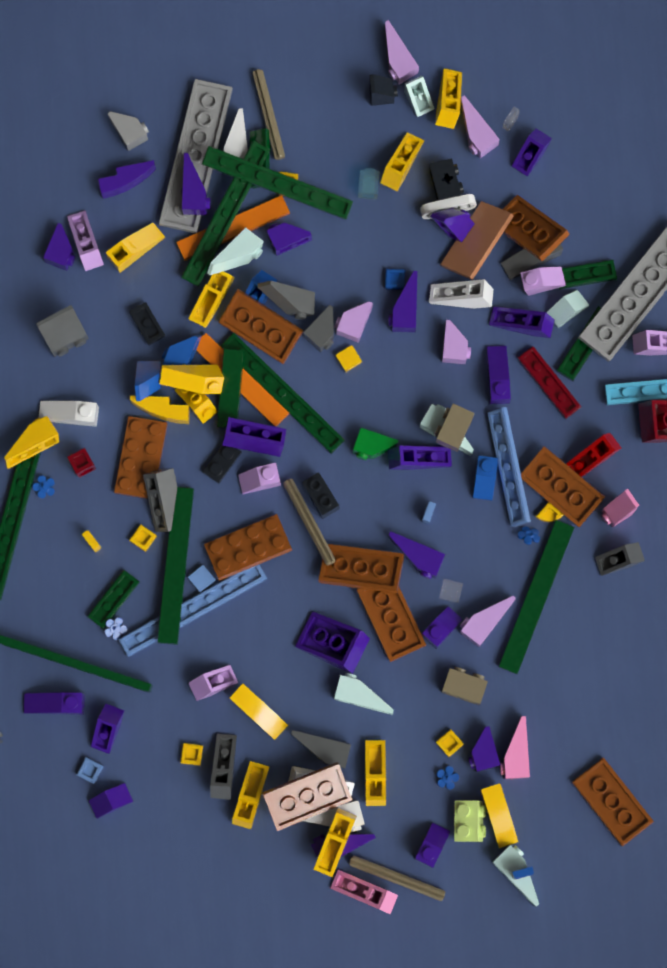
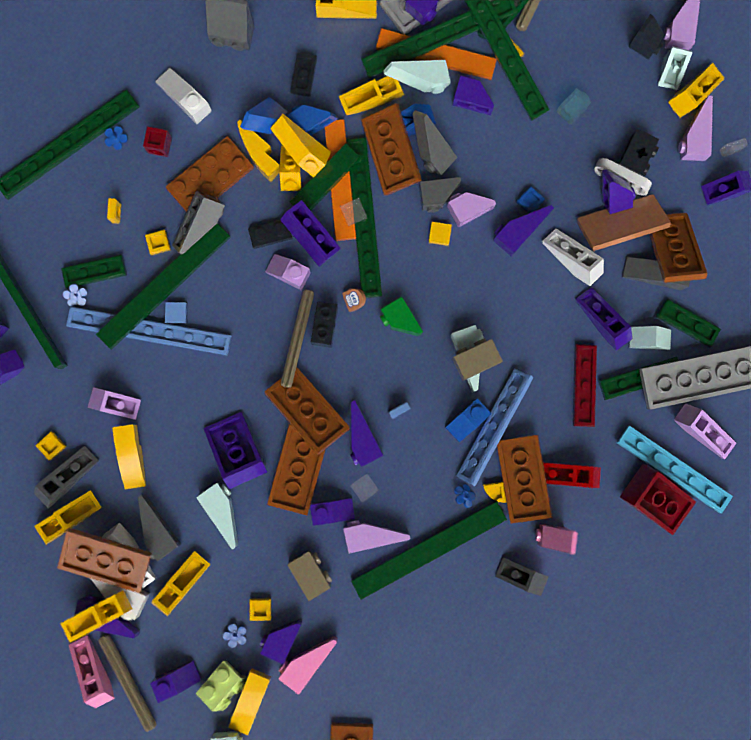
camera: 30 degrees right, 5 degrees up
yellow slope [4,416,59,469] -> none
dark orange plate [204,514,292,581] -> none
yellow slope [380,132,424,191] -> none
dark purple slope [388,446,452,470] -> none
lavender slope [442,320,471,364] -> none
dark purple slope [487,346,511,404] -> none
lavender slope [521,267,566,296] -> none
none -> clear tile [340,198,367,226]
none -> nougat tile [342,288,366,312]

